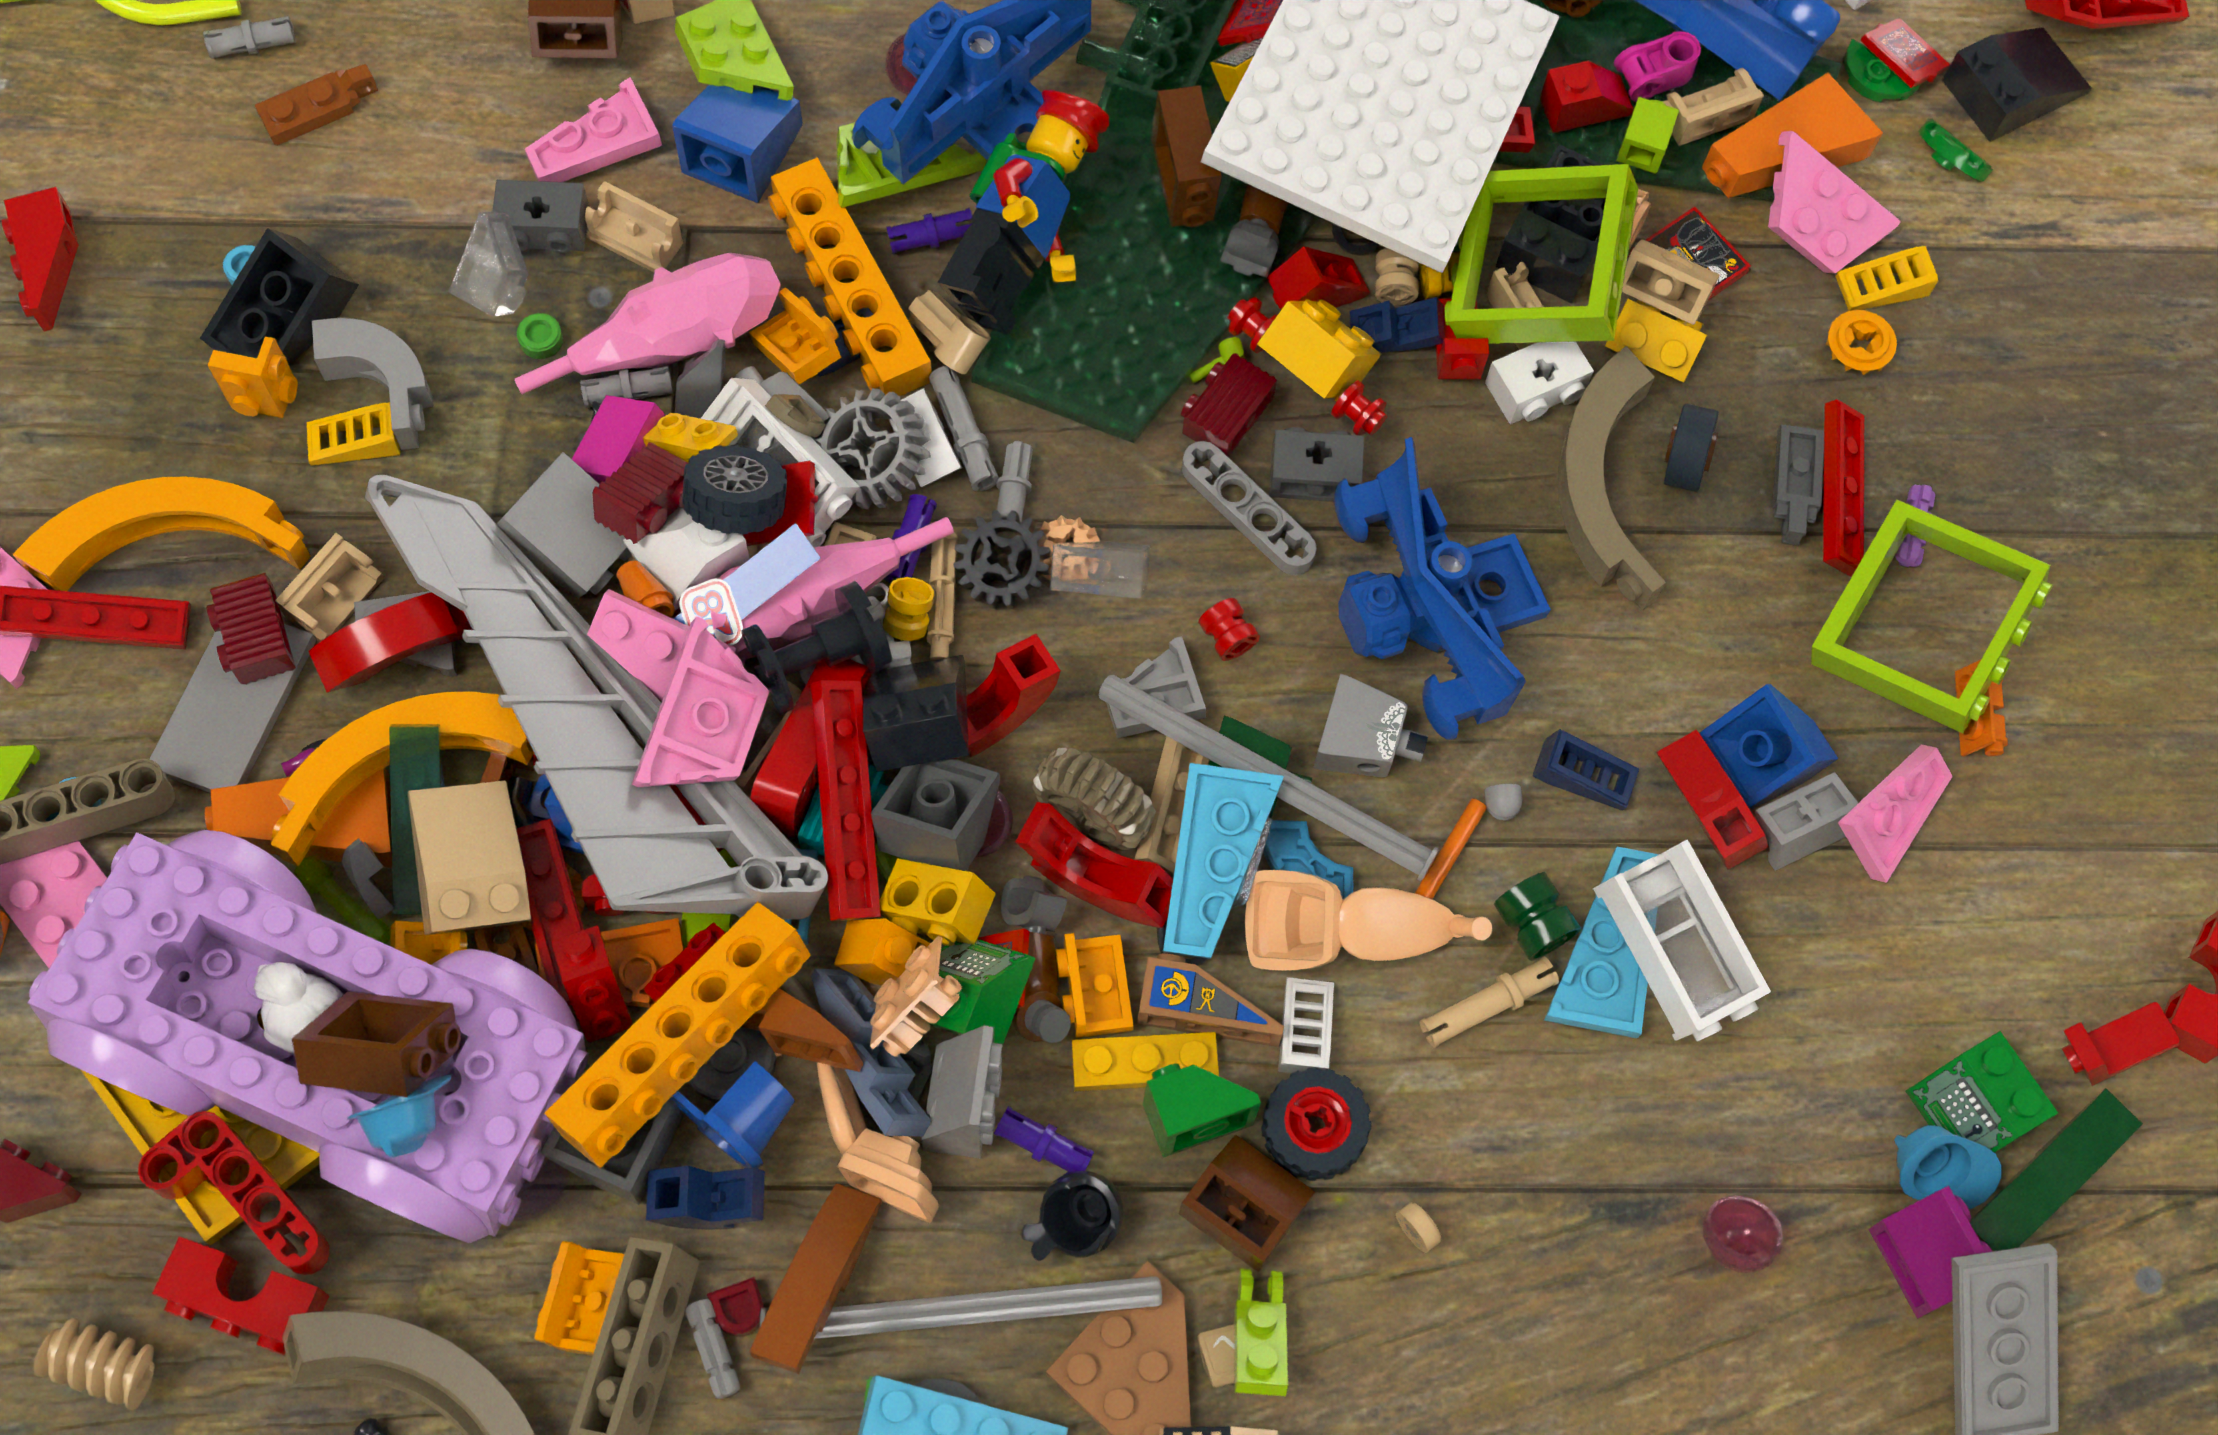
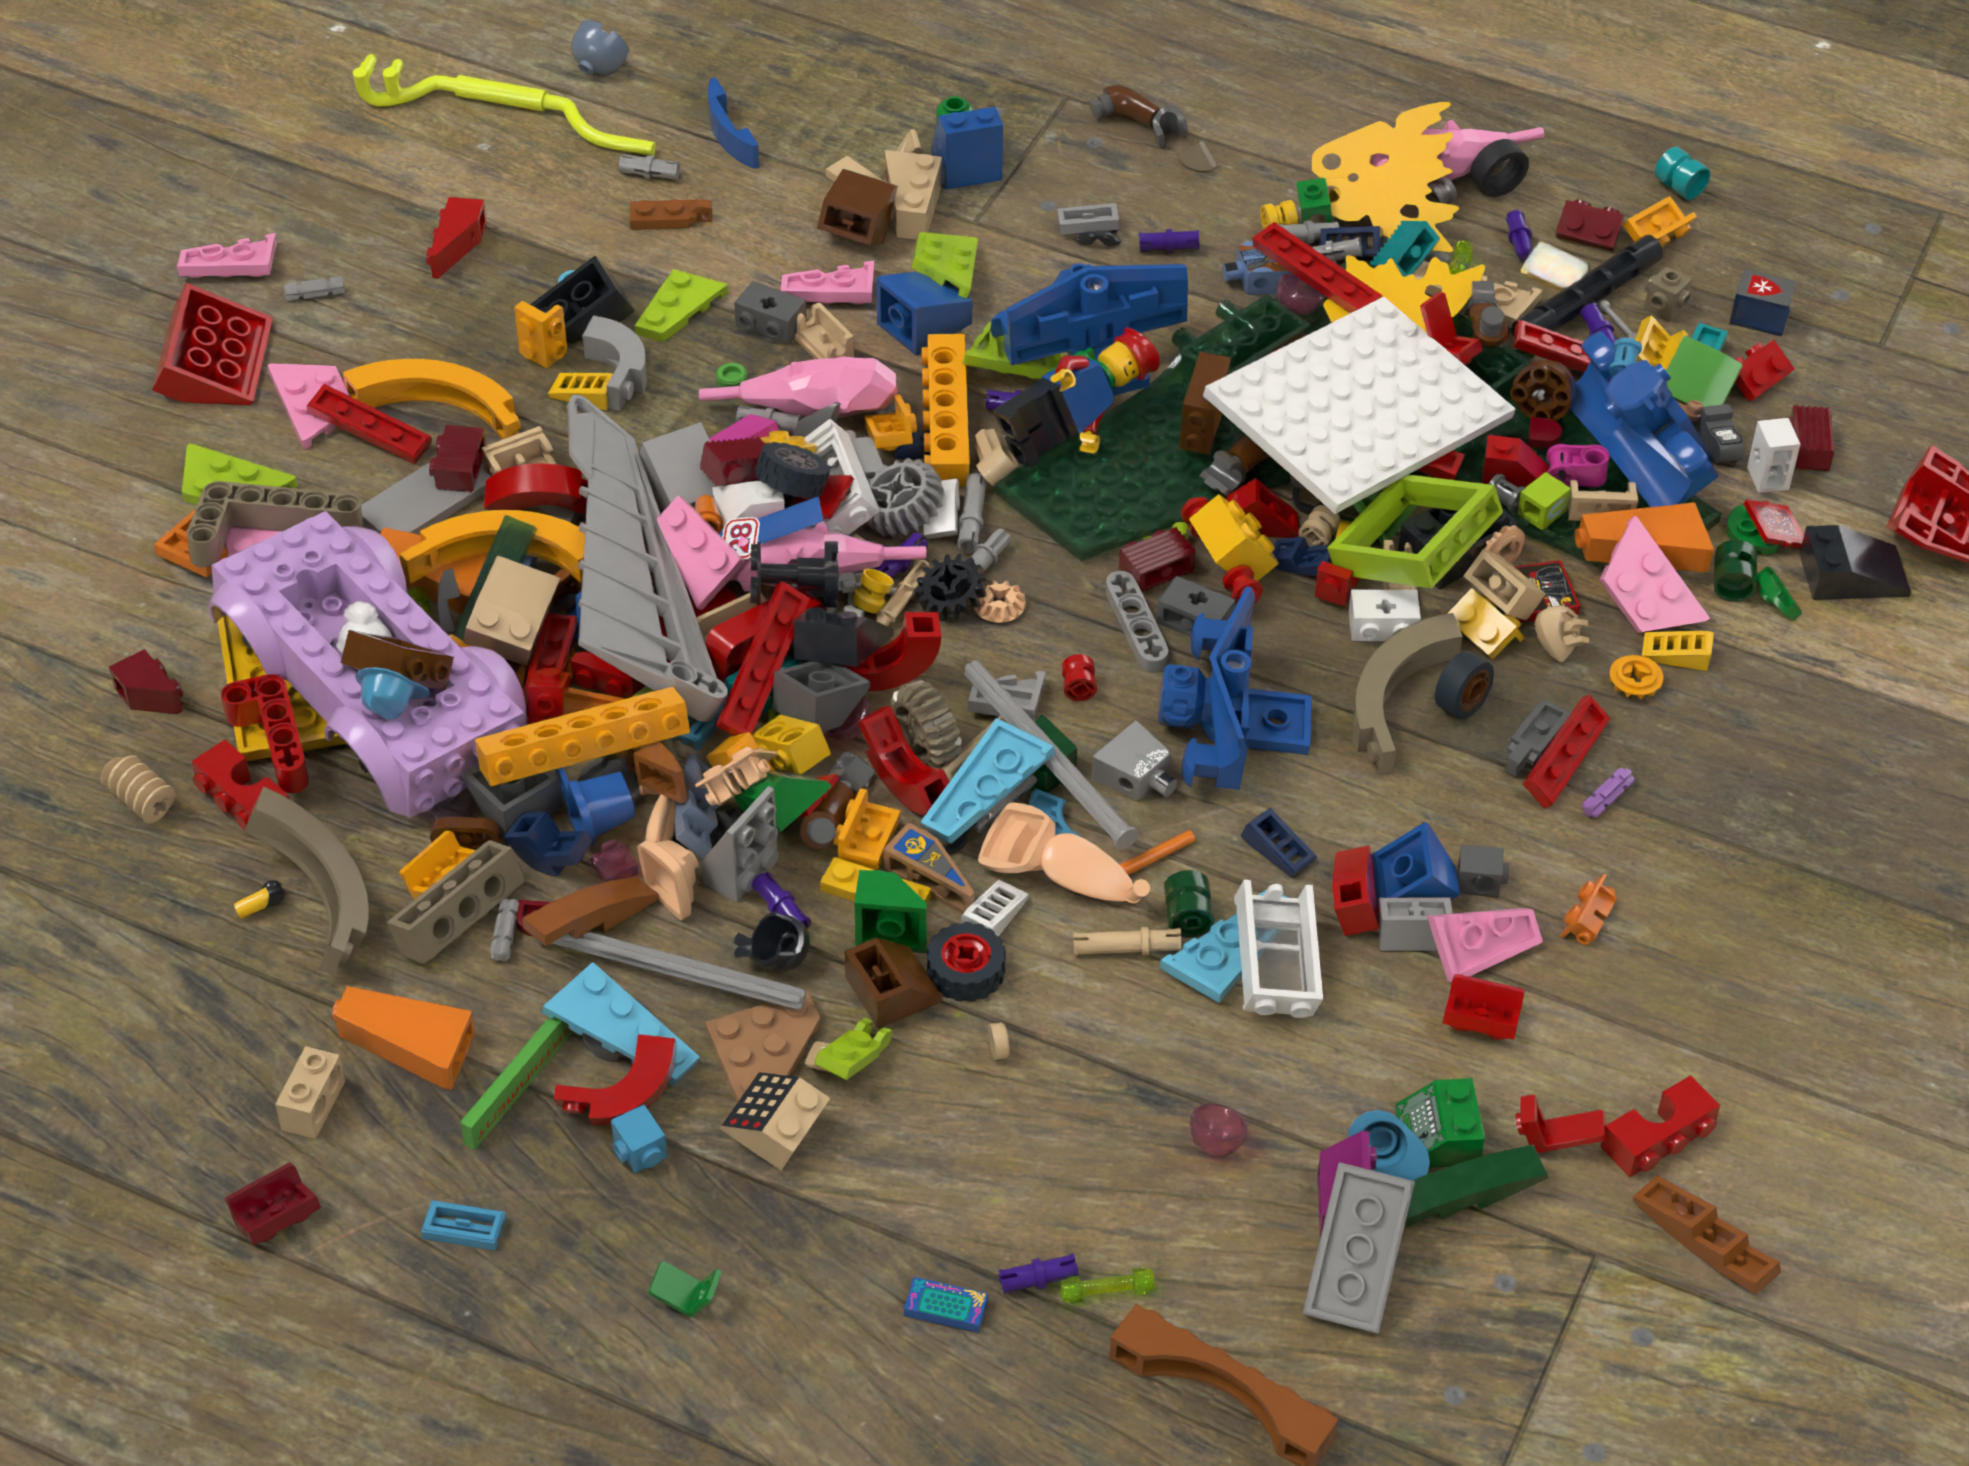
camera: 30 degrees right, 20 degrees down
clear slope [449,211,529,316] -> none
bright pink wing [631,616,770,787] -> none
dark tan tile [765,394,826,438] -> none
clear slope [1050,541,1150,599] -> none
light grey hinge [1484,784,1523,821] -> none
lime window [1811,500,2053,733] -> none
none -> reddish brown plate [430,817,502,850]
none -> clear pink tile [591,839,639,883]
none -> lime wing [635,269,729,342]
none -> red bracket [1442,974,1525,1040]
none -> dark grey brick [1457,844,1509,898]
none -> dark grey bush [1489,474,1525,514]
none -> dark red tile [1528,417,1562,449]
none -> tan piece [1534,605,1589,662]
none -> dark green wheel [1714,540,1757,602]

